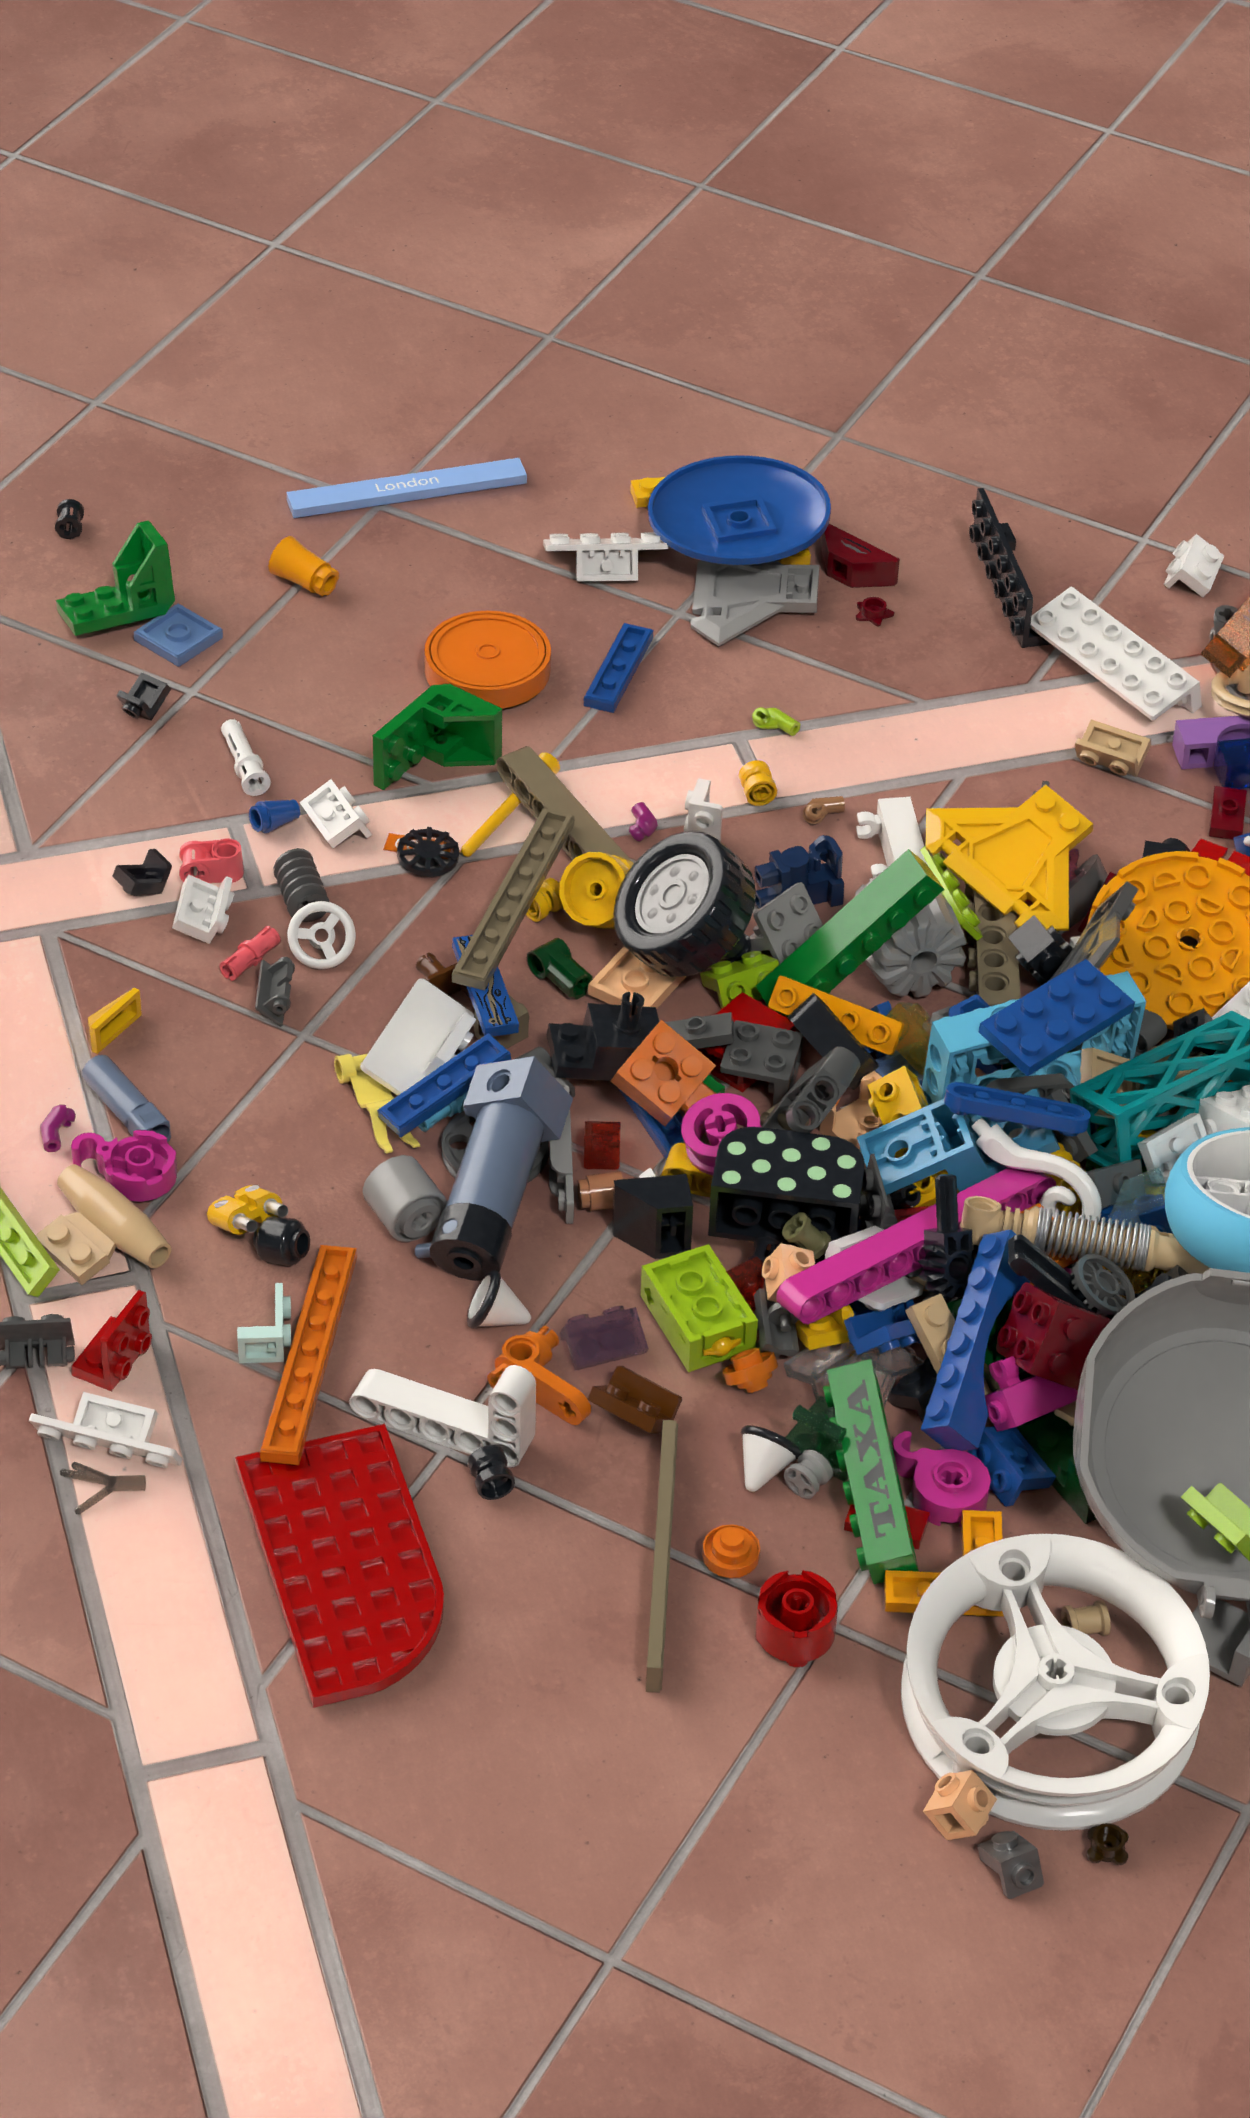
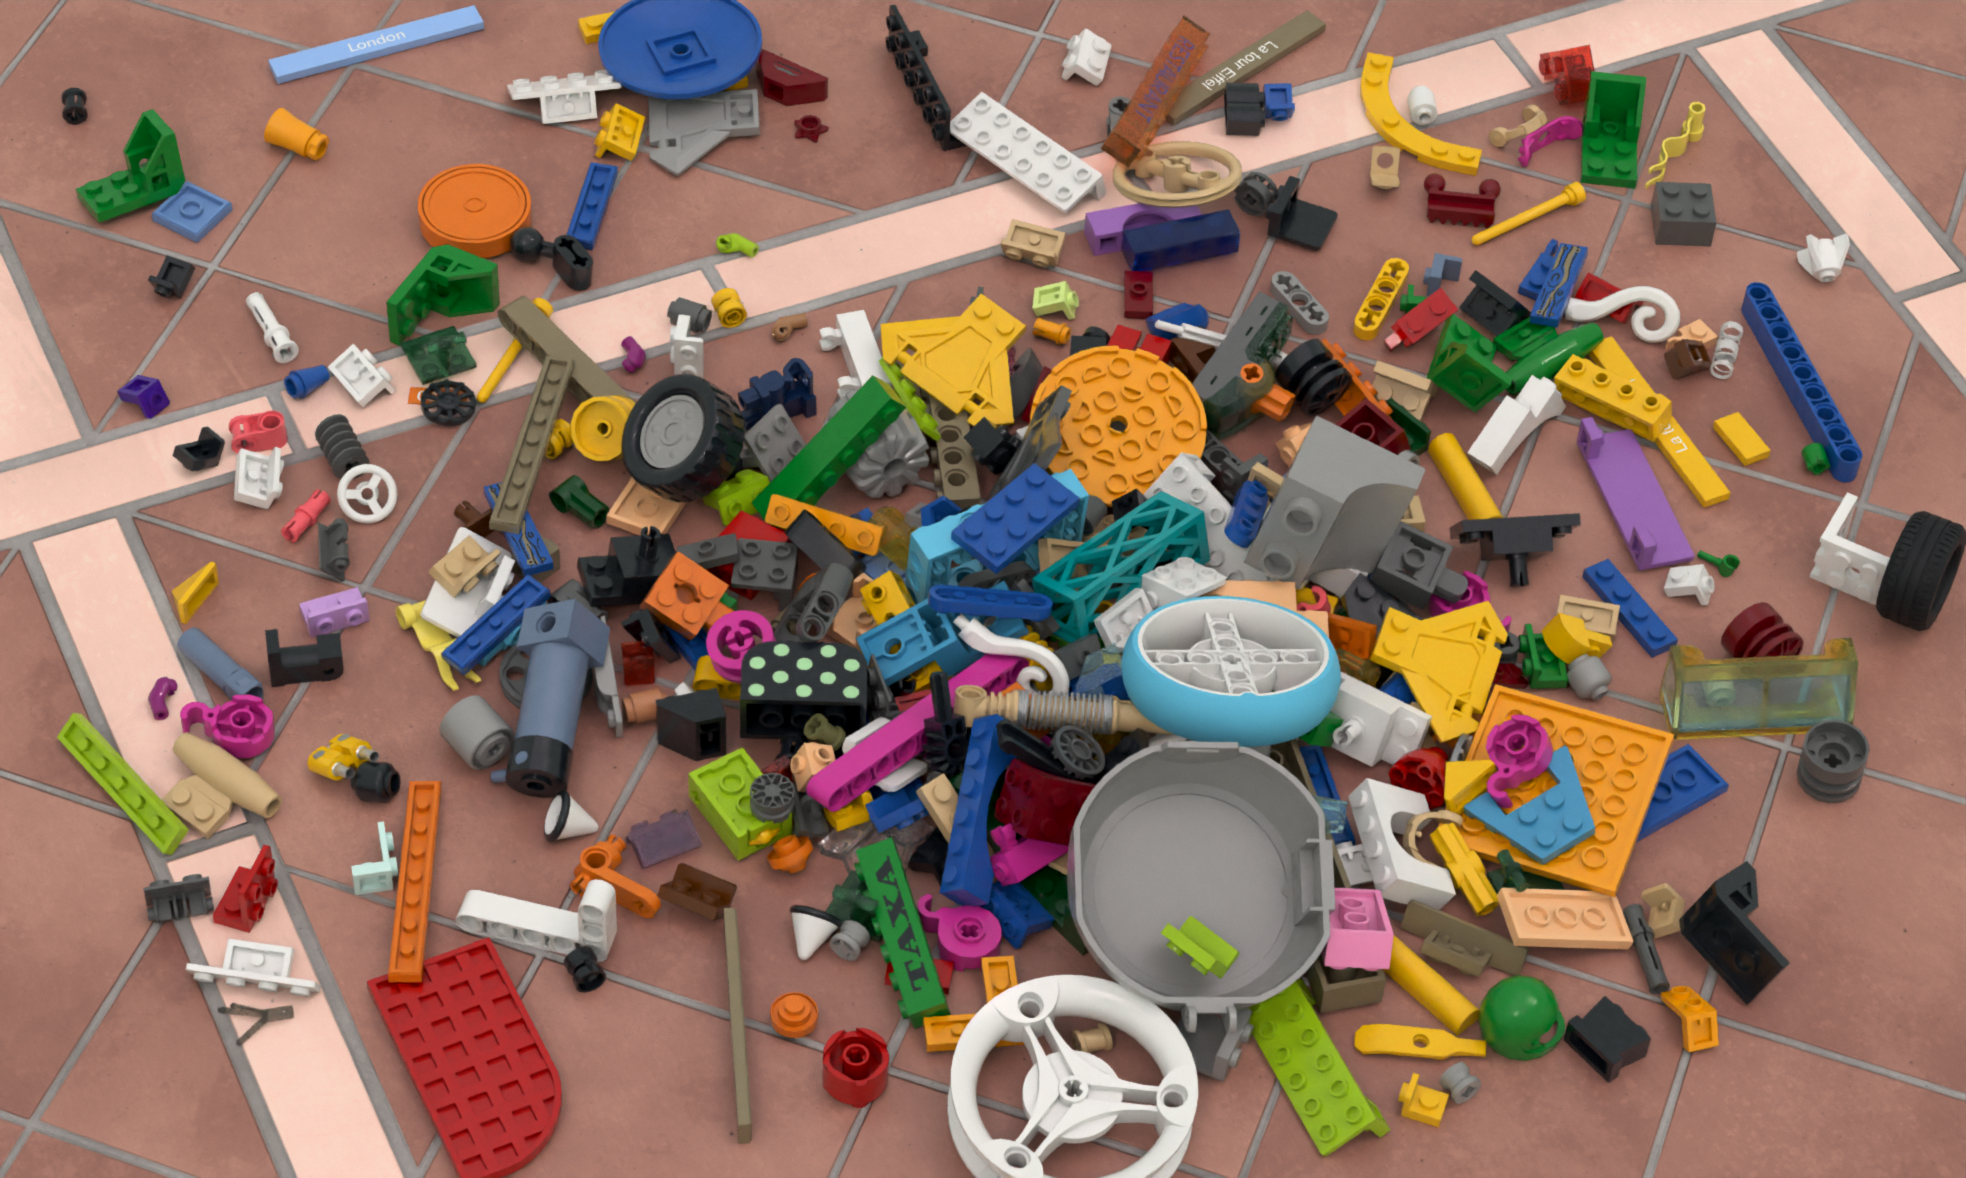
camera: 10 degrees left, 5 degrees up
none -> dark purple bracket [117,375,170,419]
none -> black piece [265,629,344,687]
none -> lavender bracket [299,587,370,637]
none -> clear green plate [400,326,477,385]
none -> tan bracket [428,535,501,598]
none -> black beam [509,227,593,291]
none -> yellow bracket [594,103,645,161]
none -> black bracket [621,608,681,664]
none -> dark grey brick [667,297,712,333]
none -> dark grey wheel [750,773,795,824]
none -> yellowish green bracket [1032,281,1079,320]
none -> light orange pin [1033,317,1071,345]

